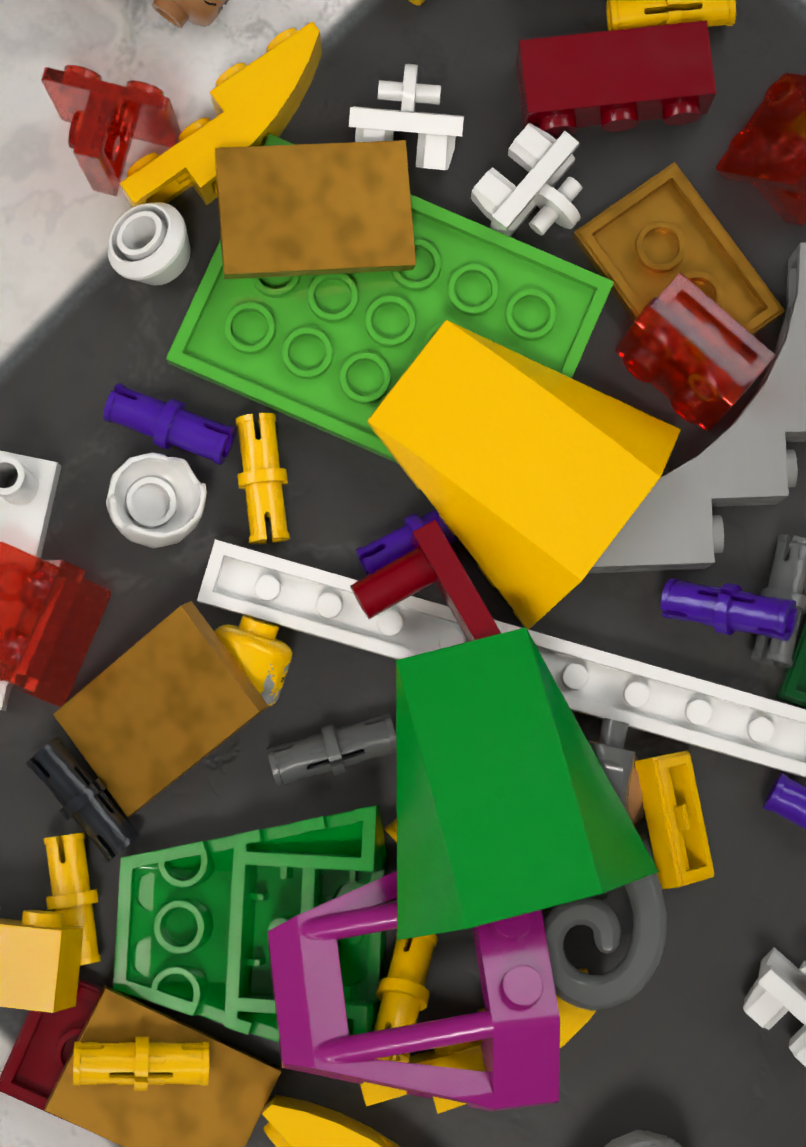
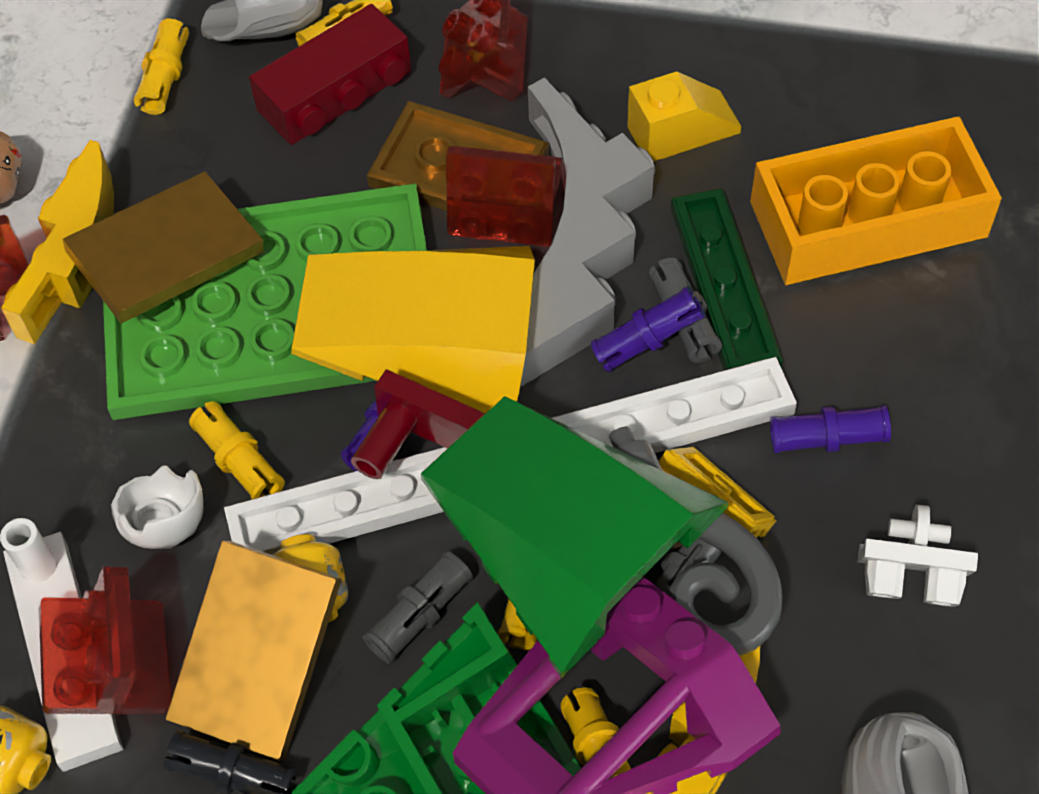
camera: 30 degrees left, 25 degrees down
dark purple pin [103,383,236,465] -> none
white cone [108,202,191,285] -> none
white hips [349,64,464,170] -> none
white hips [471,123,583,237] -> none

